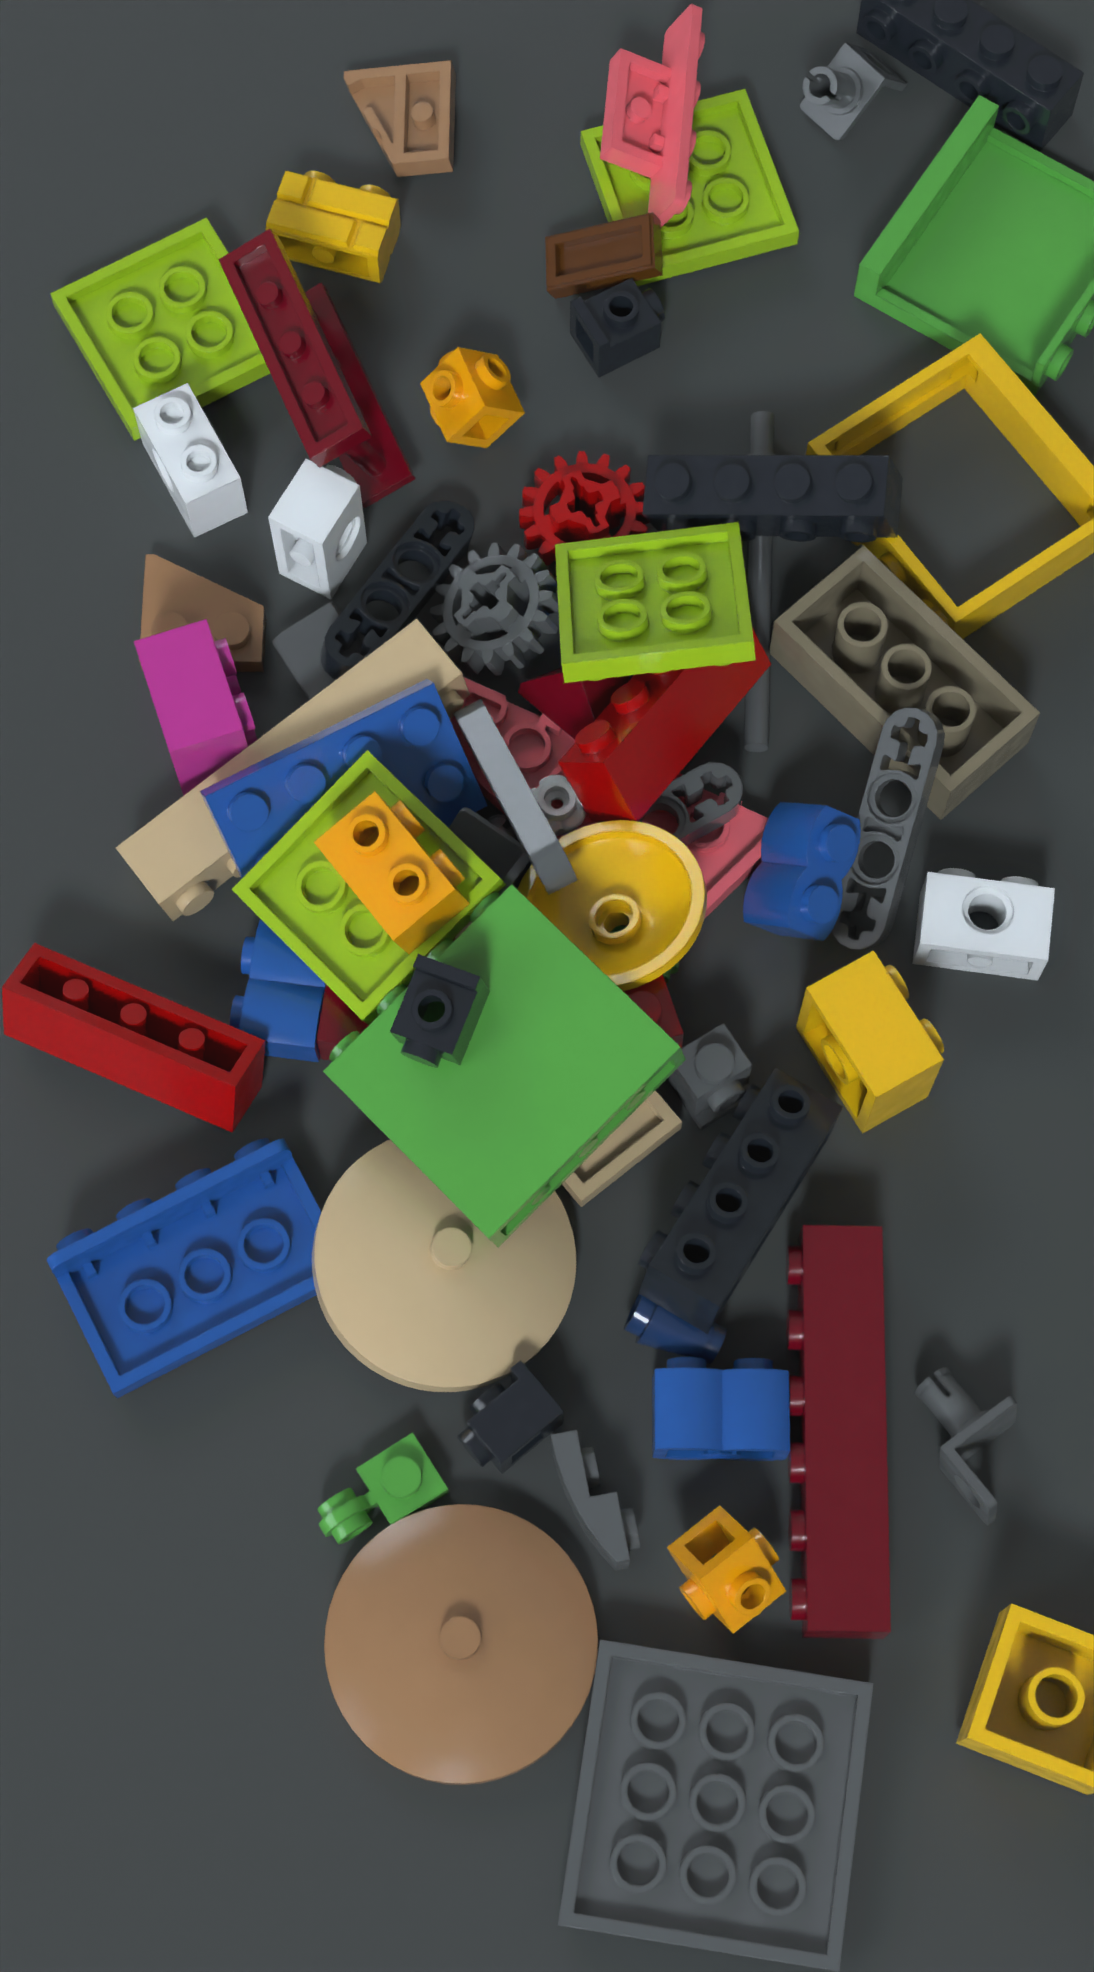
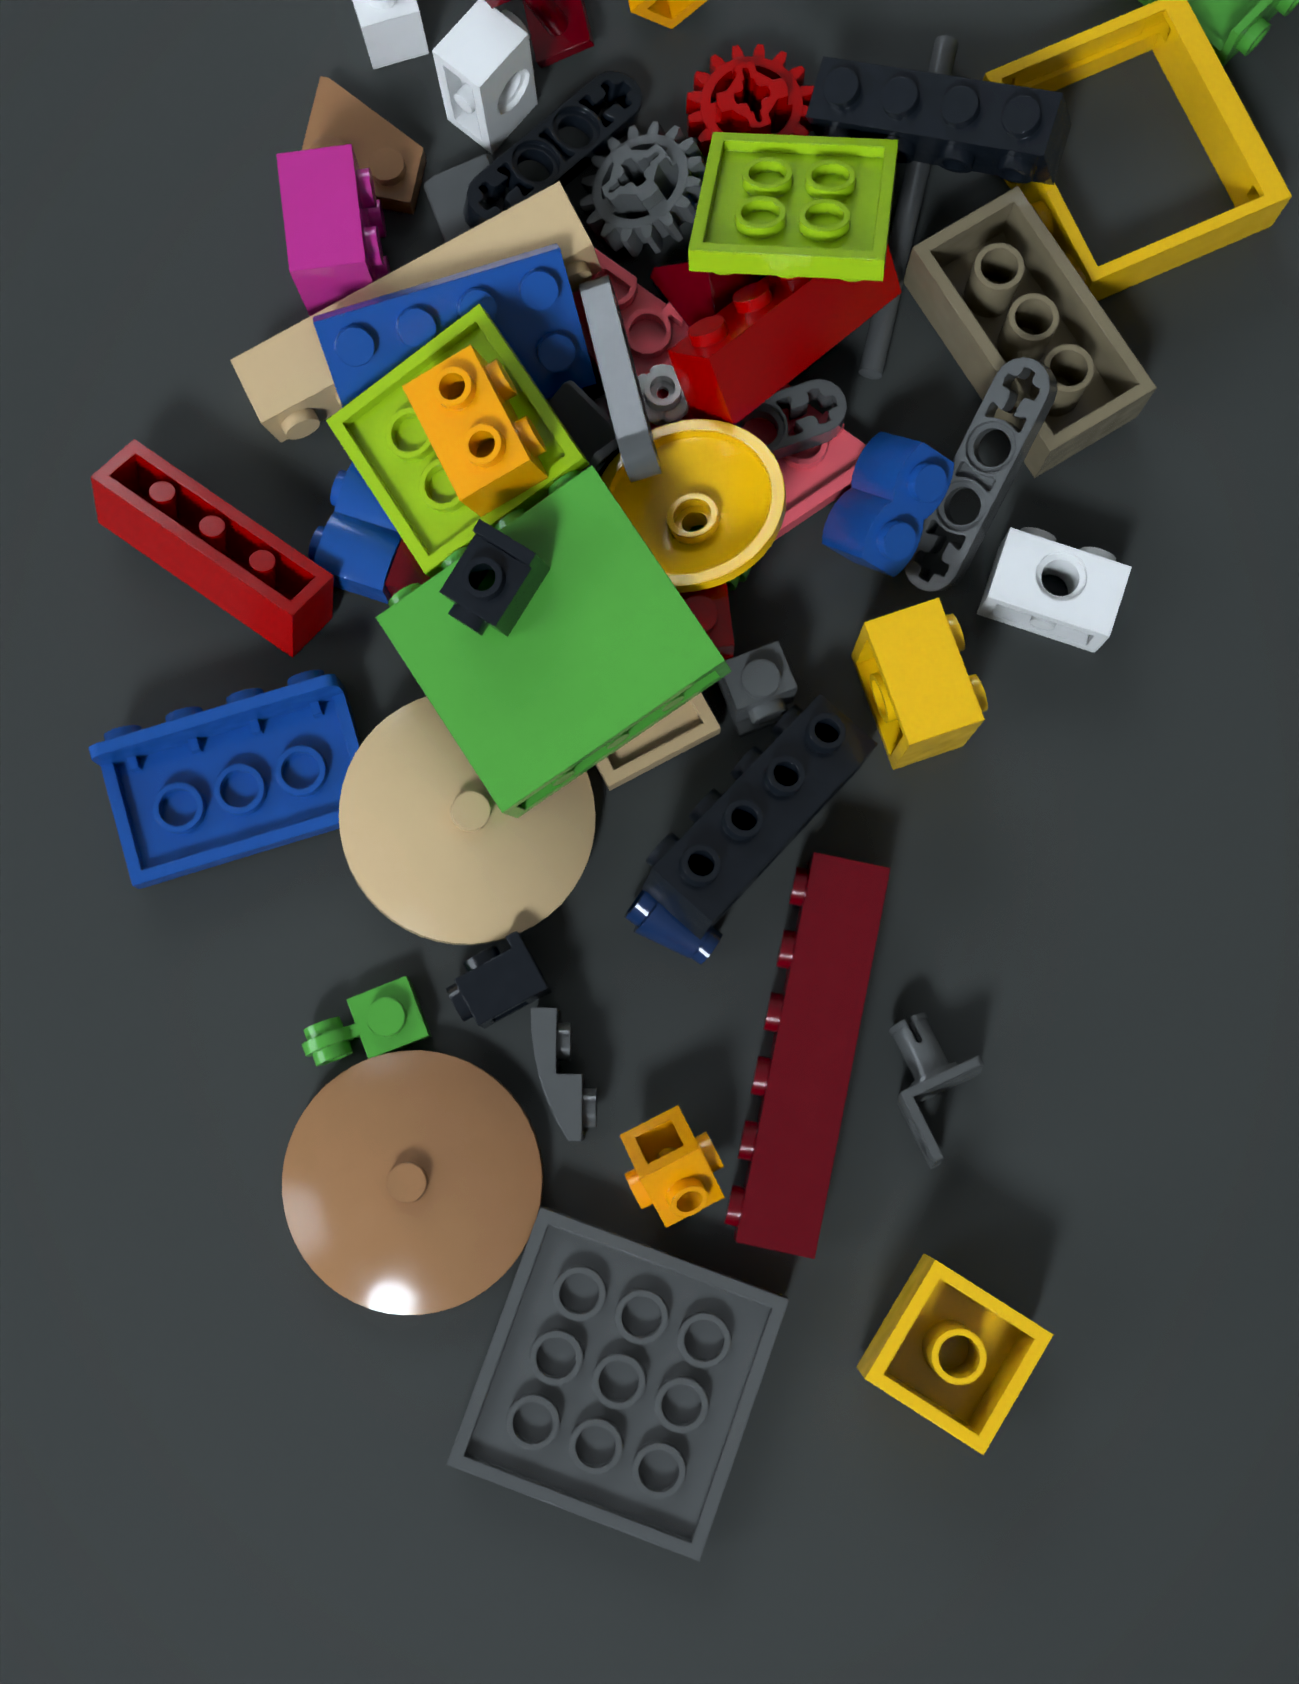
camera: 15 degrees right, 10 degrees up
blue brick [652,1357,790,1461] -> none

